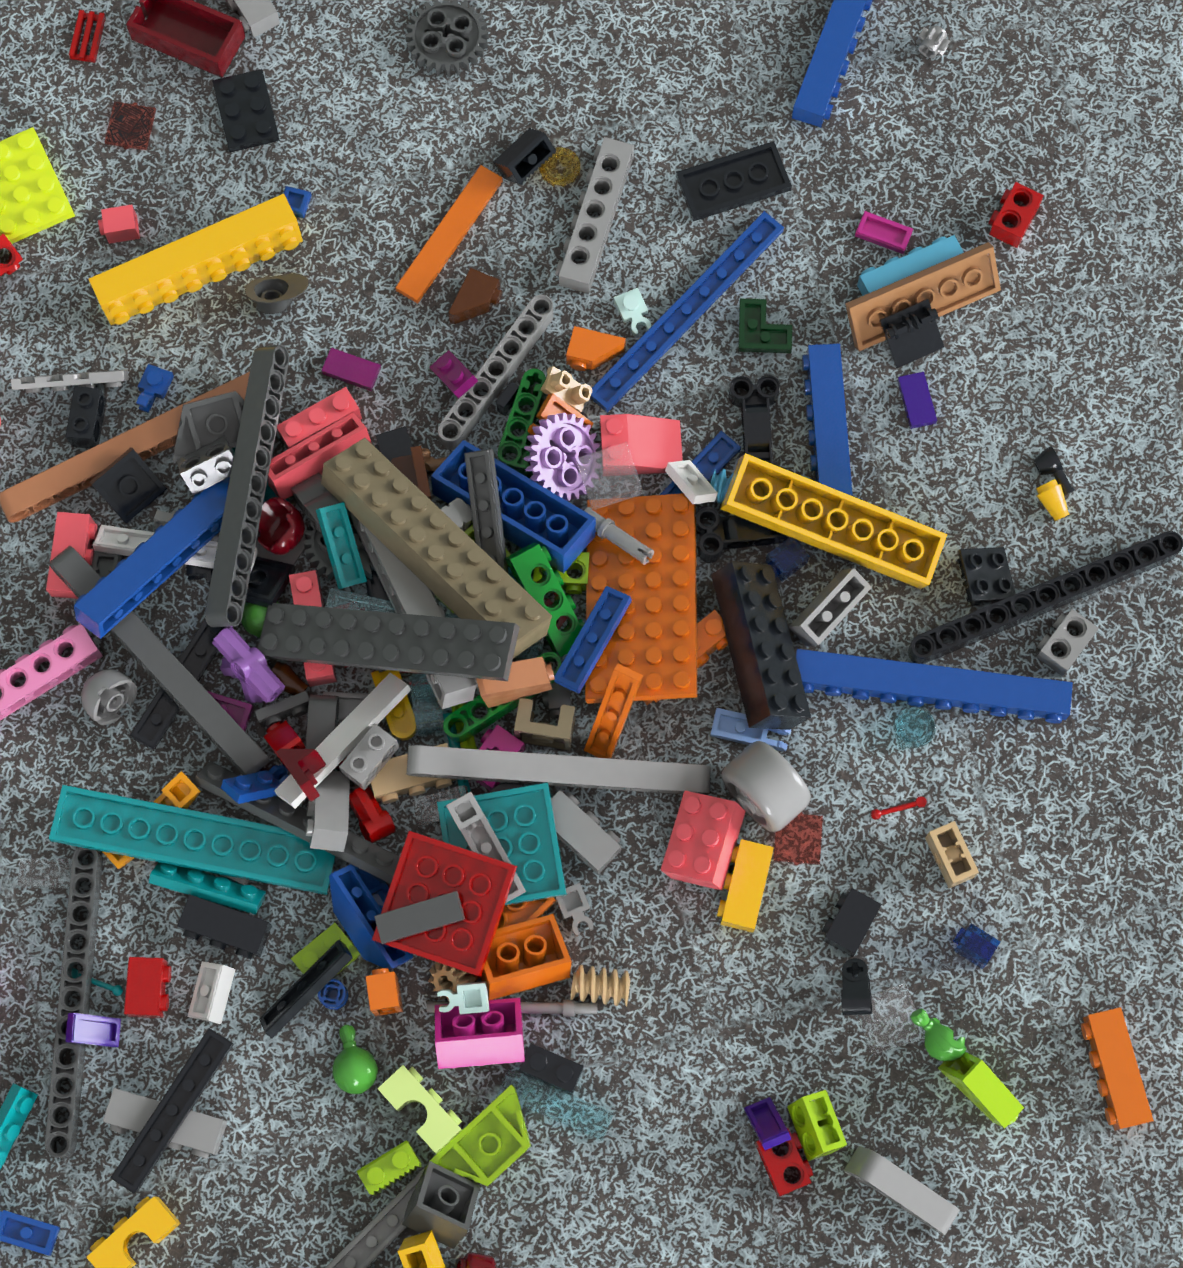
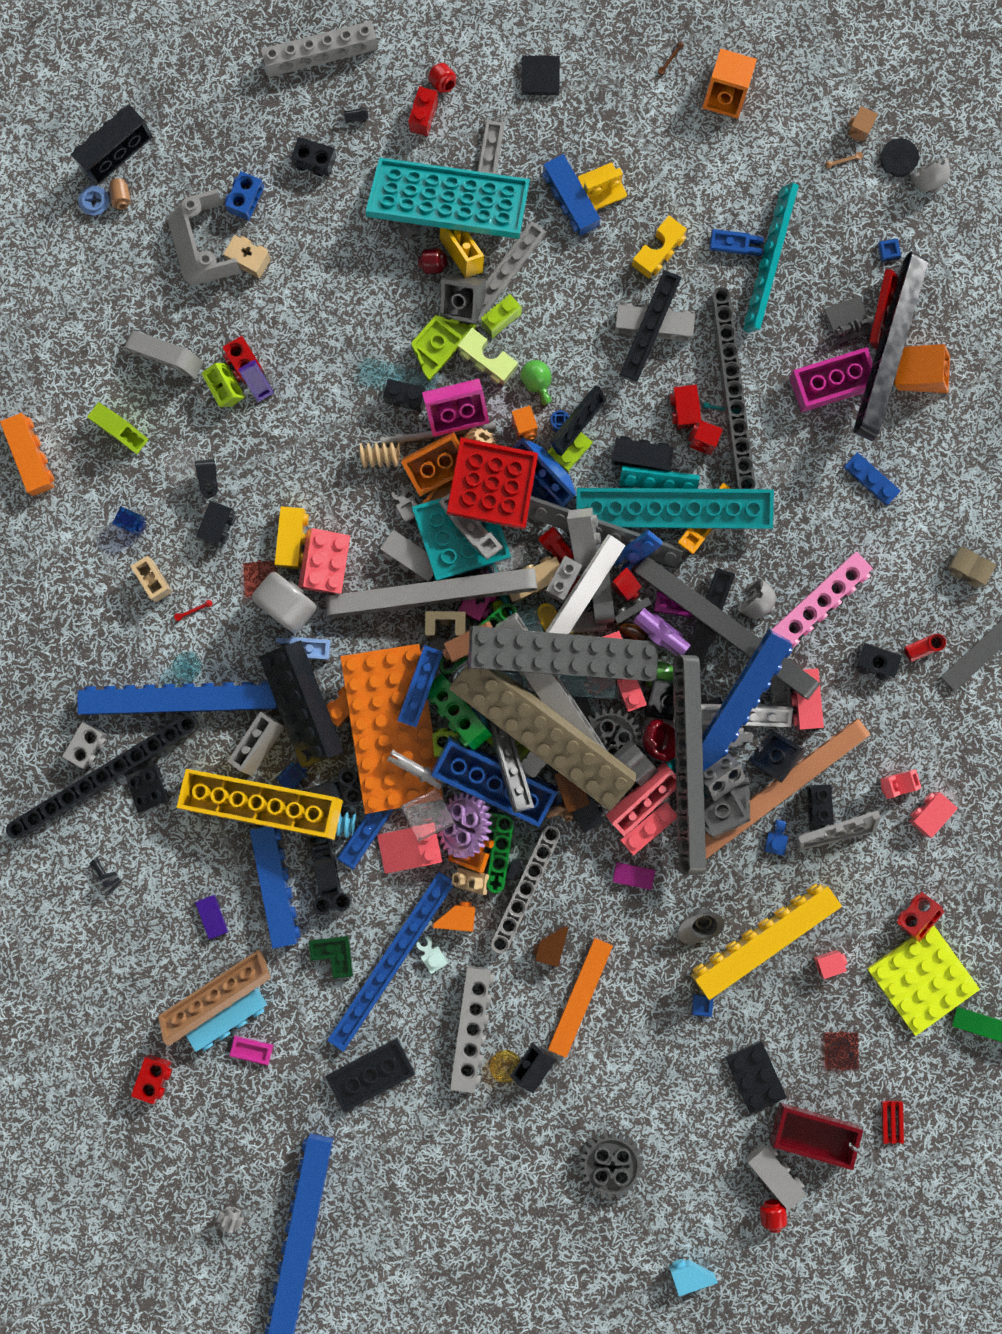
camera: 170 degrees right, 10 degrees up
tile [65,1013,121,1048] -> none
white slope [187,961,235,1024] -> none
dark red slope [276,749,326,802] -> none
teal plate [316,502,367,590] -> none
dark grey tile [374,891,465,944] -> none
magenta plate [429,350,478,399] -> none
light aqua plate [437,981,490,1014] -> none
orange plate [584,664,643,758] -> none
white plate [665,460,718,504] -> none
black hinge [880,299,944,368] -> none
bright green hair [910,1008,967,1061] -> none
yellow cone [1036,479,1069,521] -> none
none -> red brick [688,420,723,456]

